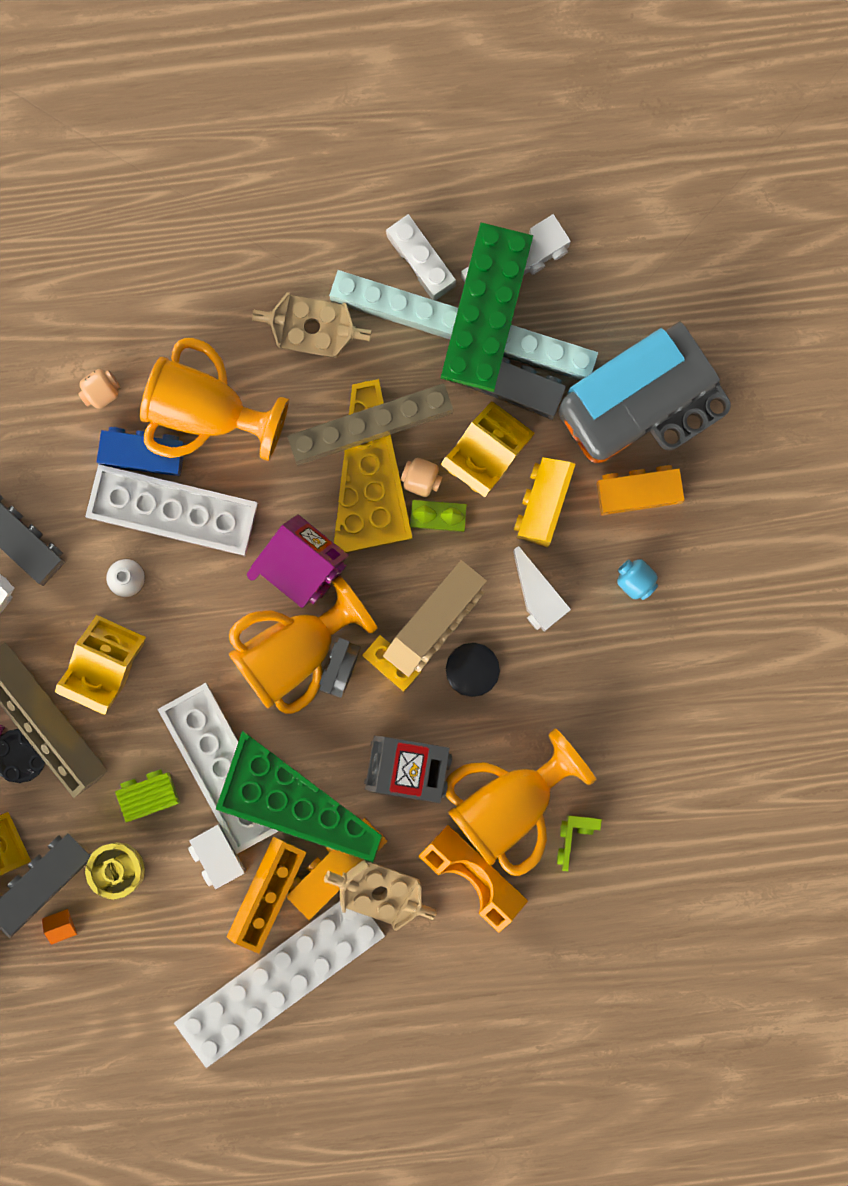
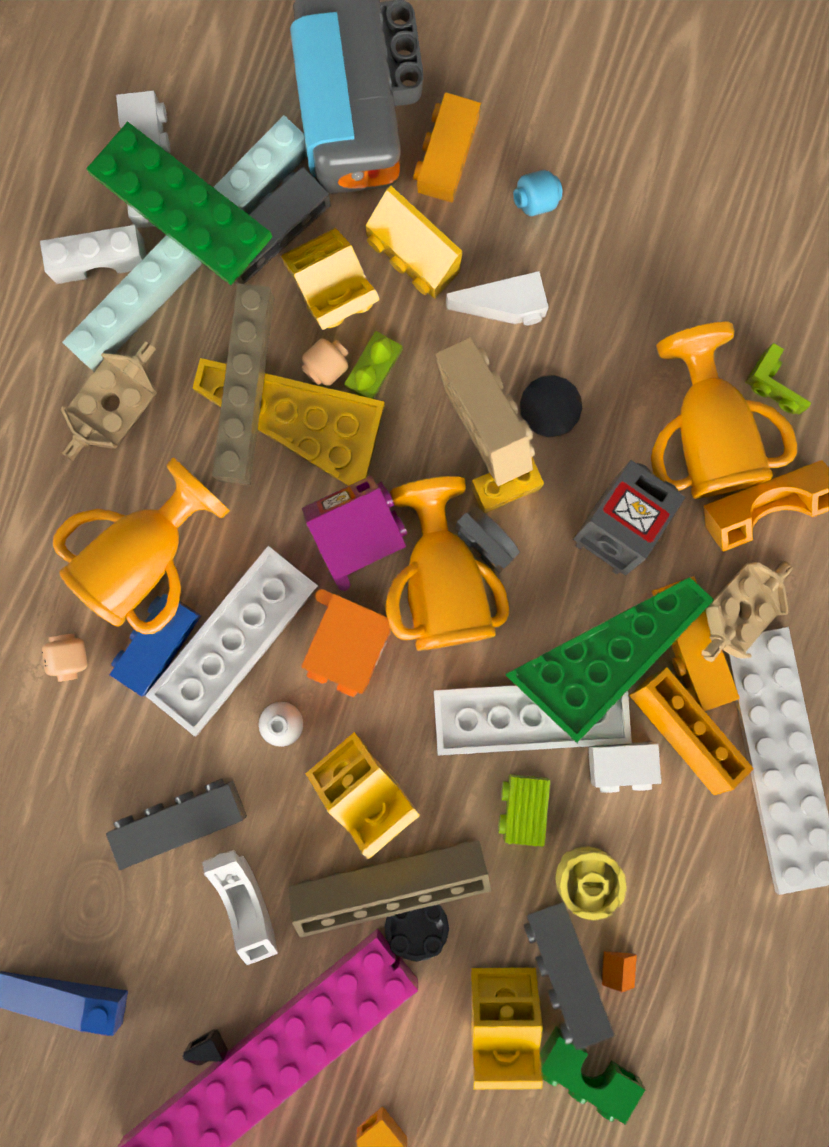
camera: 65 degrees left, 0 degrees up
none -> orange container [301,590,392,697]

